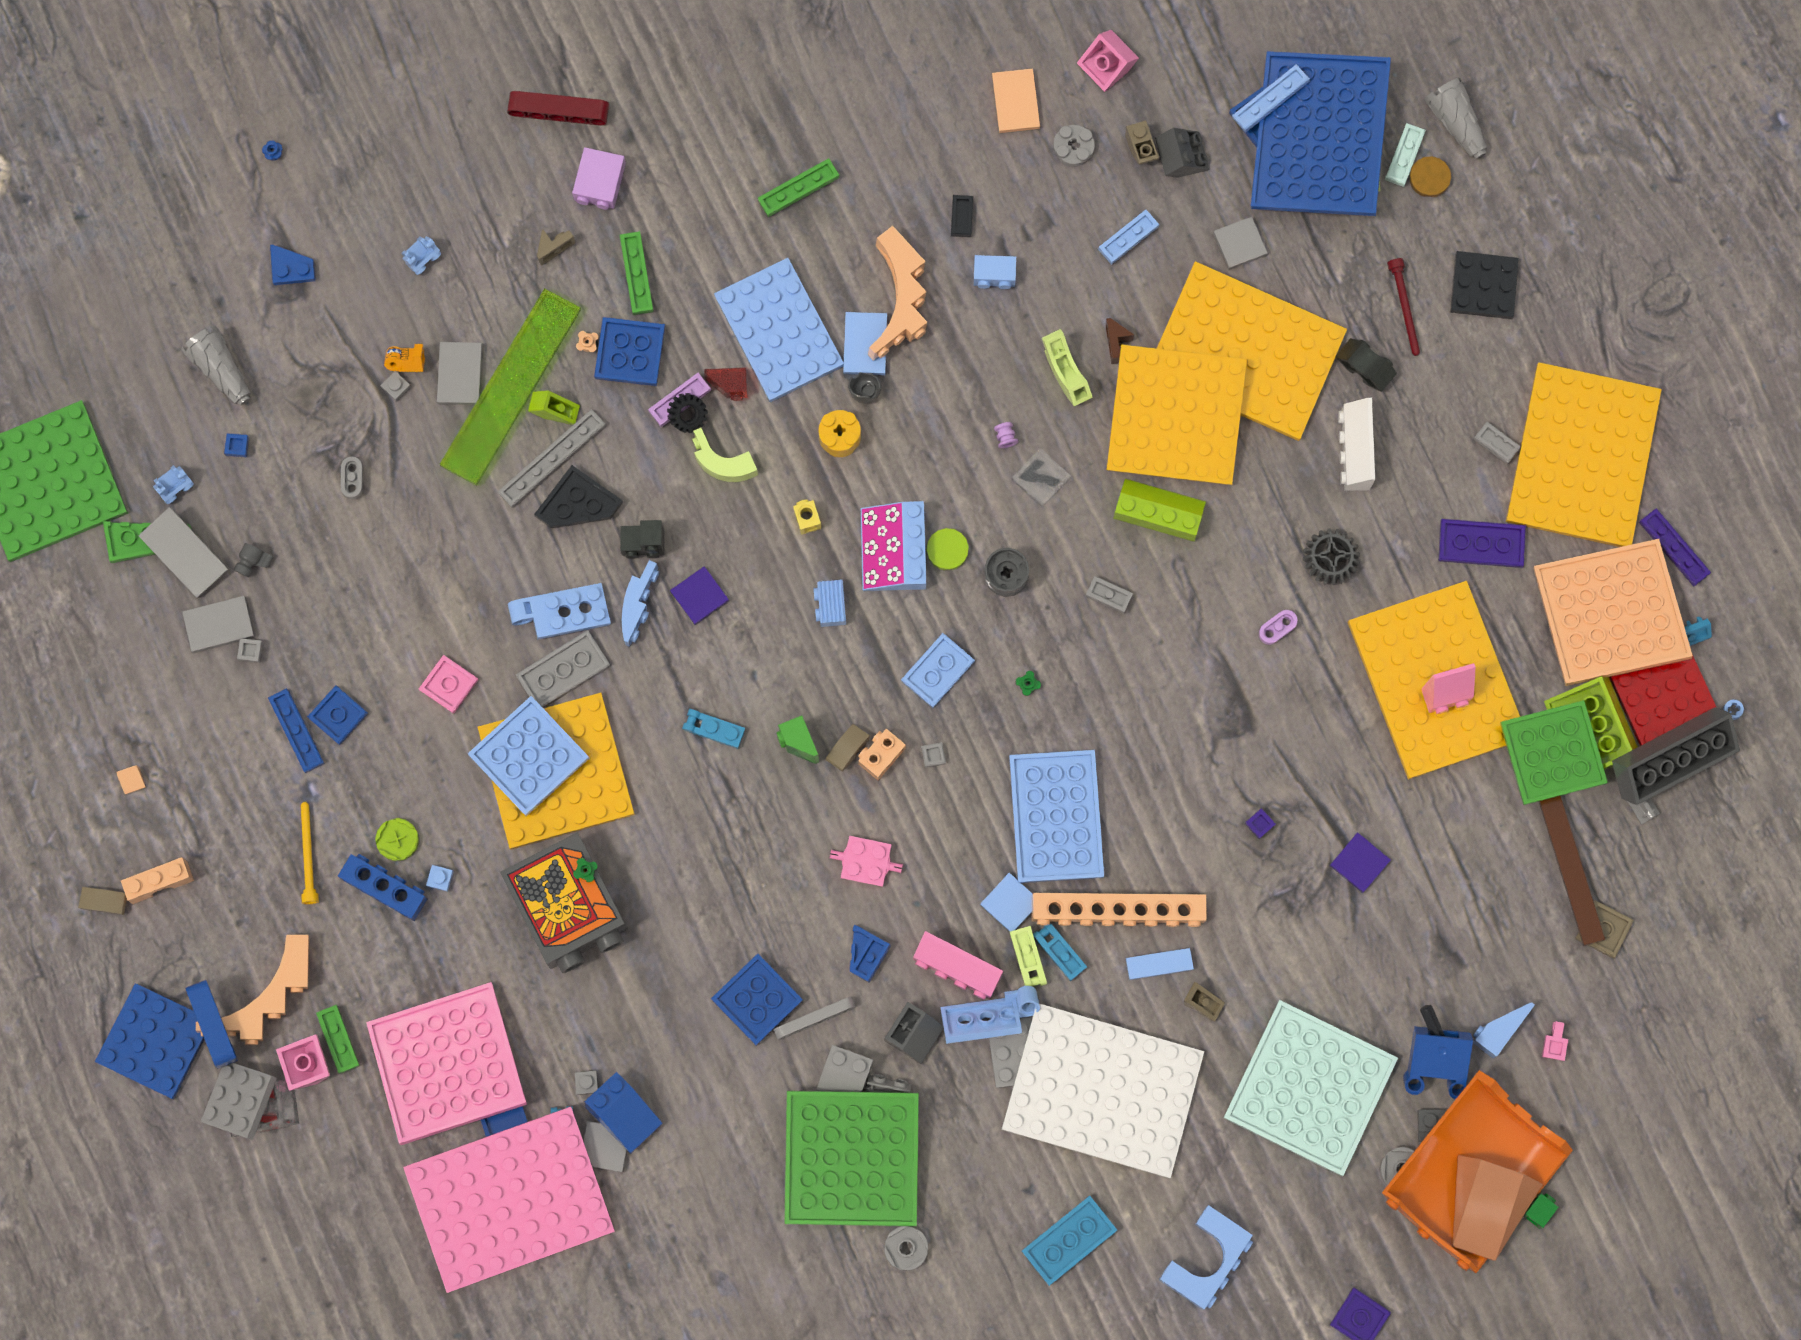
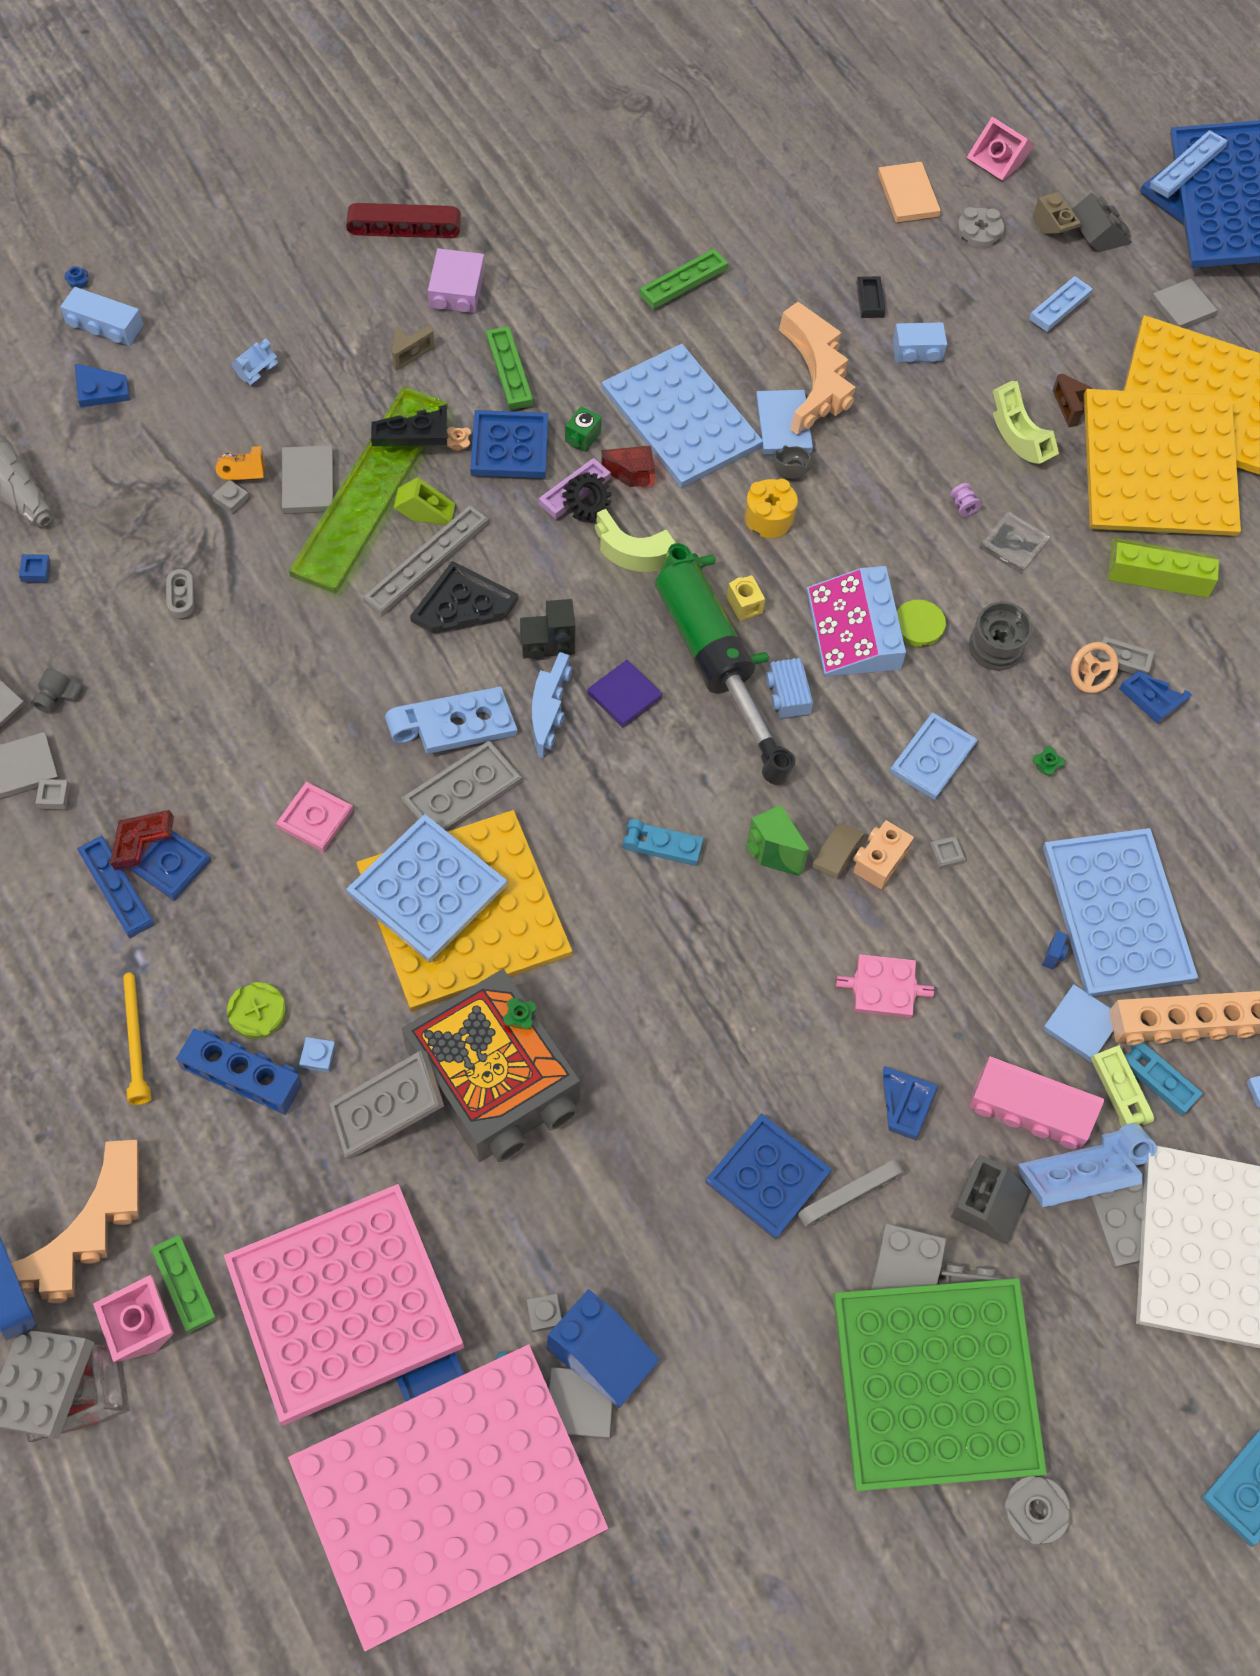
camera: 10 degrees left, 15 degrees down
none -> light blue brick [60,287,143,346]
none -> clear red plate [110,810,174,870]
none -> light grey tile [329,1050,444,1158]
none -> black wing [371,404,447,447]
none -> green brick [565,406,602,452]
none -> piece [655,543,795,785]
none -> blue plate [1042,931,1069,970]
none -> light nougat piece [1070,642,1119,693]
none -> blue wing [1119,671,1192,723]

